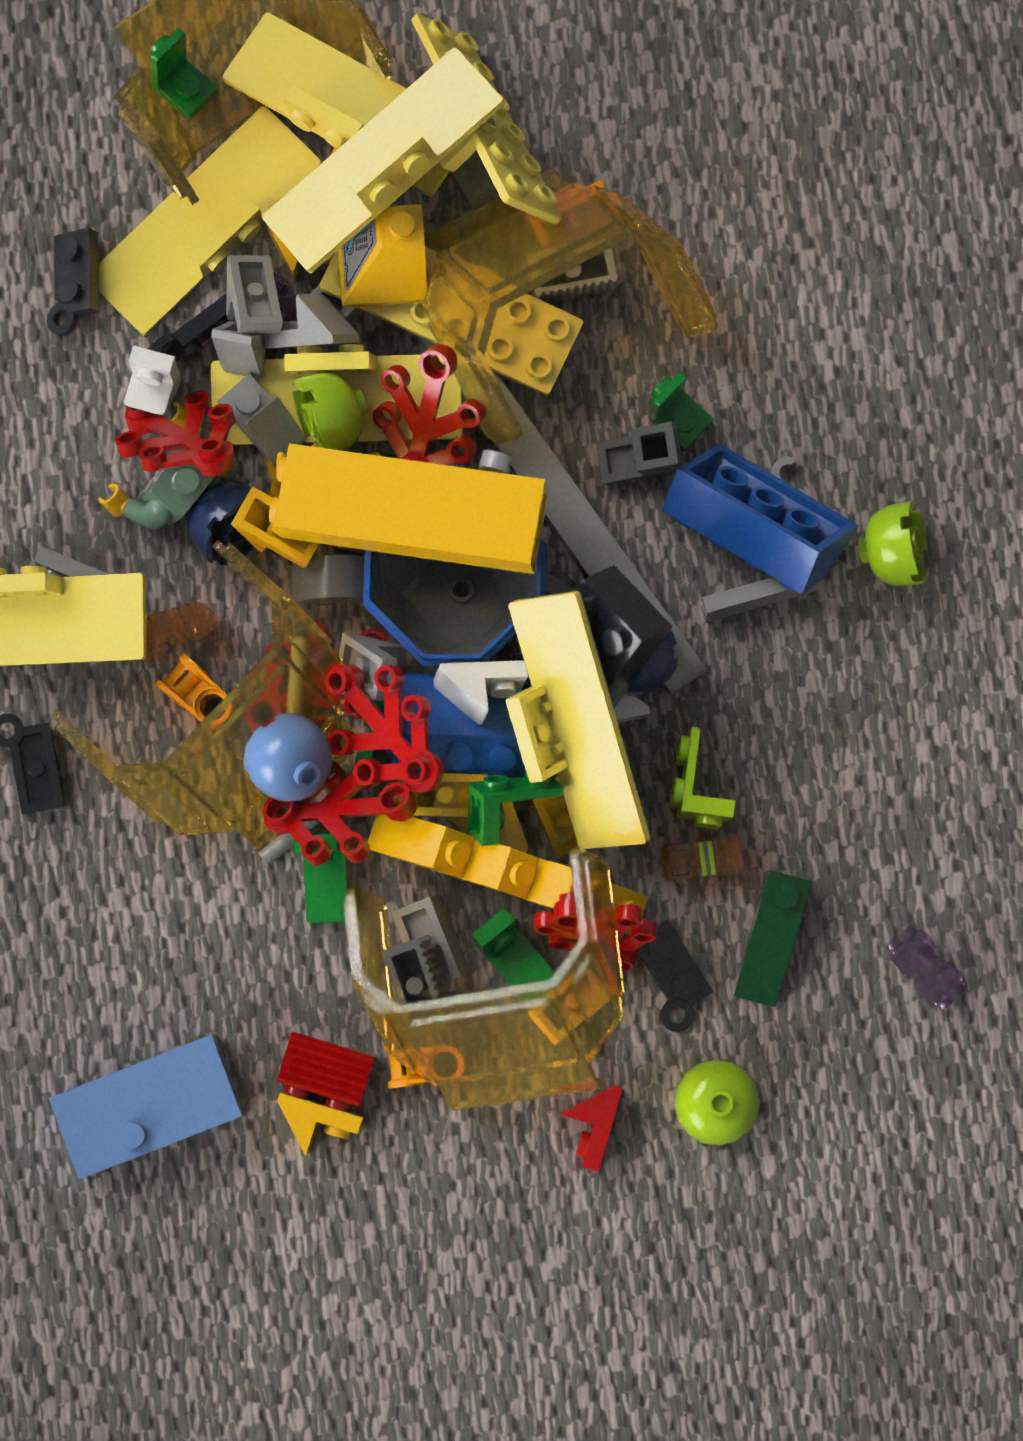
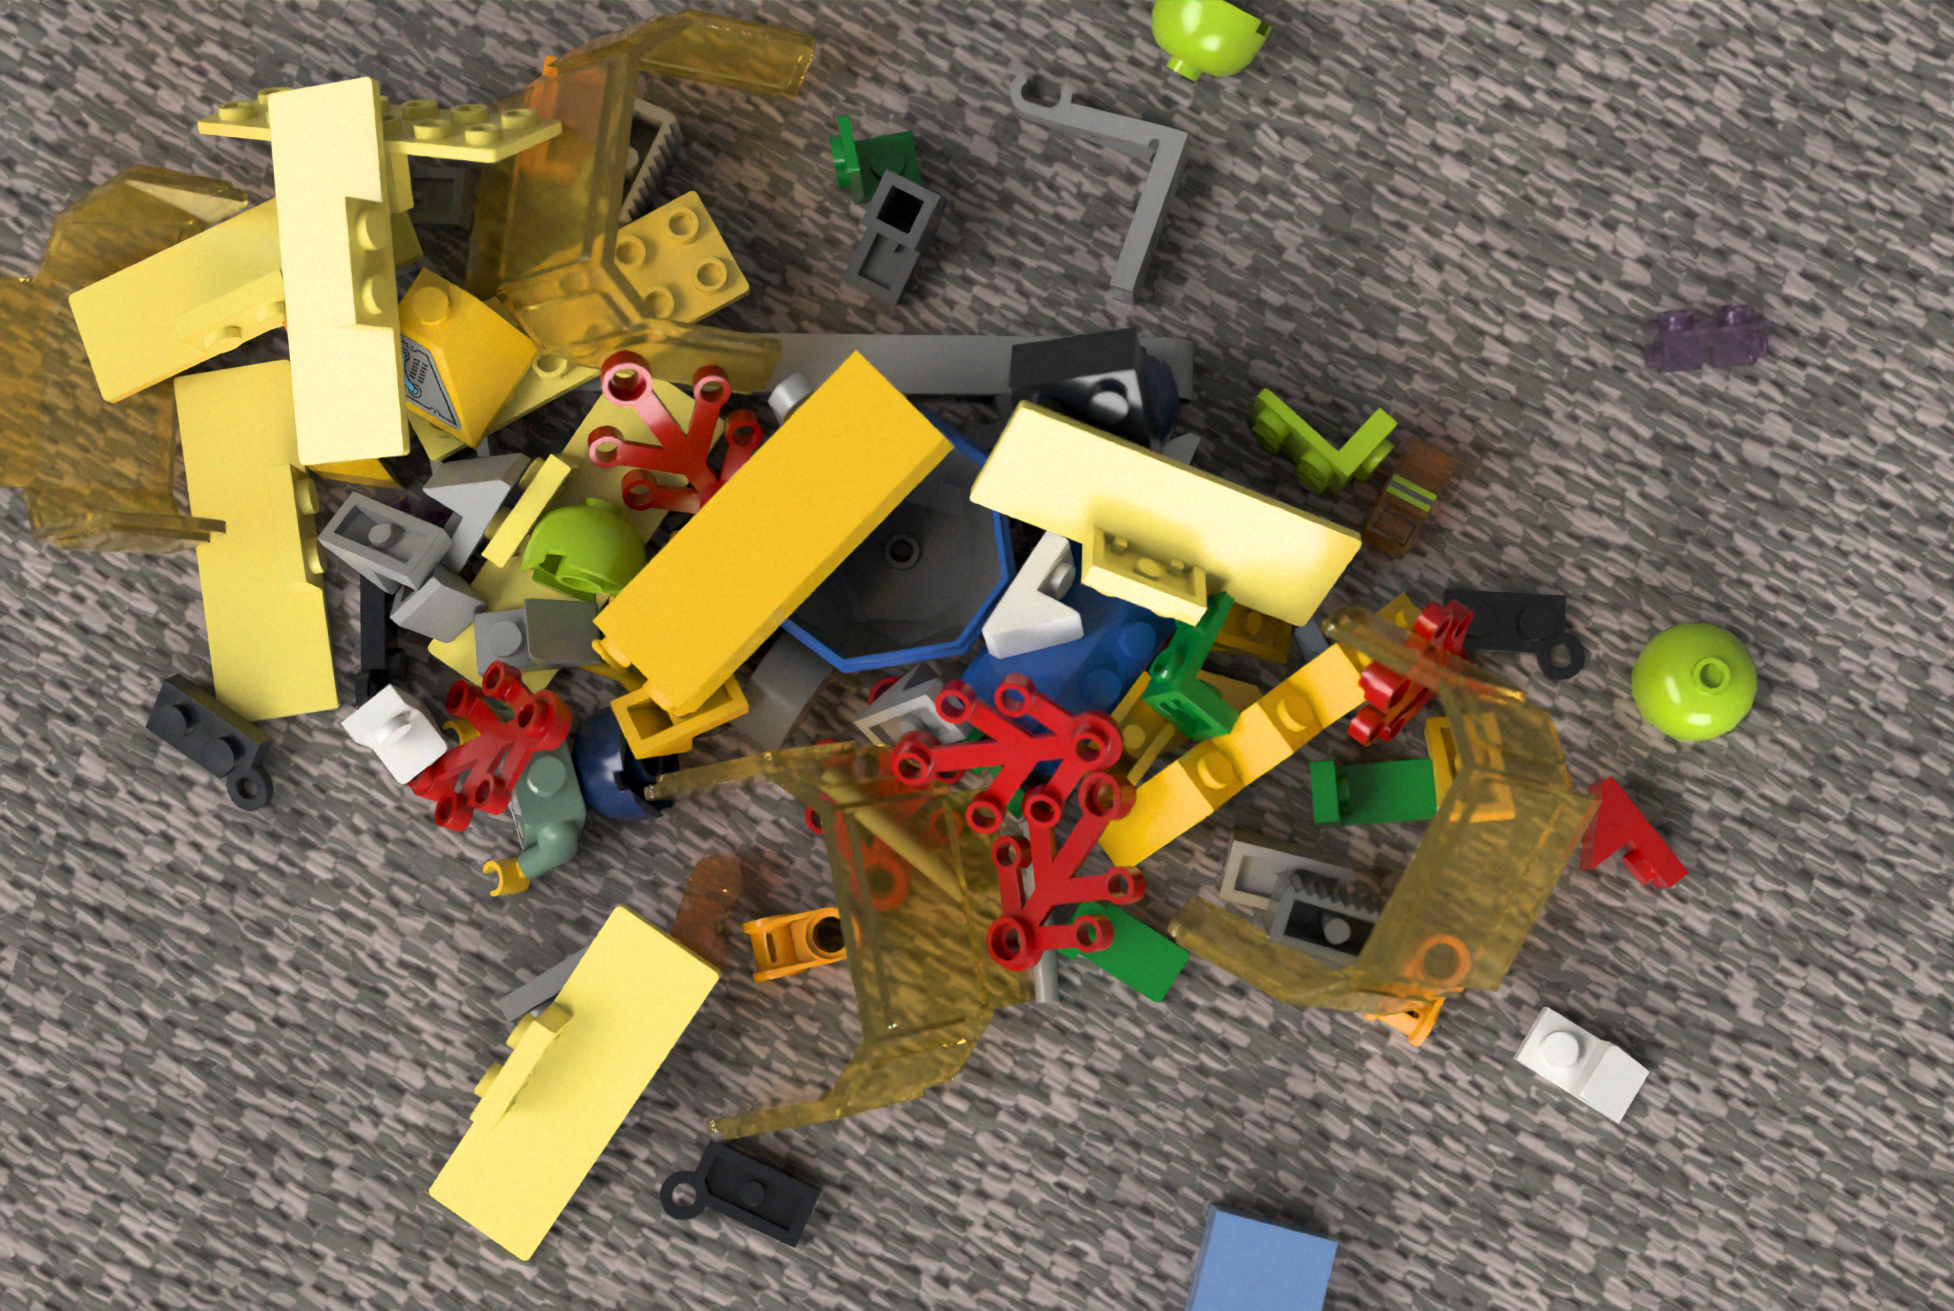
camera: 45 degrees left, 0 degrees up
green bracket [150,28,218,122] -> none
medium blue cylinder [243,713,333,801] -> none
red brick [276,1032,376,1112] -> none
yellow slope [277,1092,364,1155] -> none
blue slope [662,443,859,594] -> none
dark green slope [733,870,811,1007] -> none
none -> white slope [1513,1007,1649,1124]

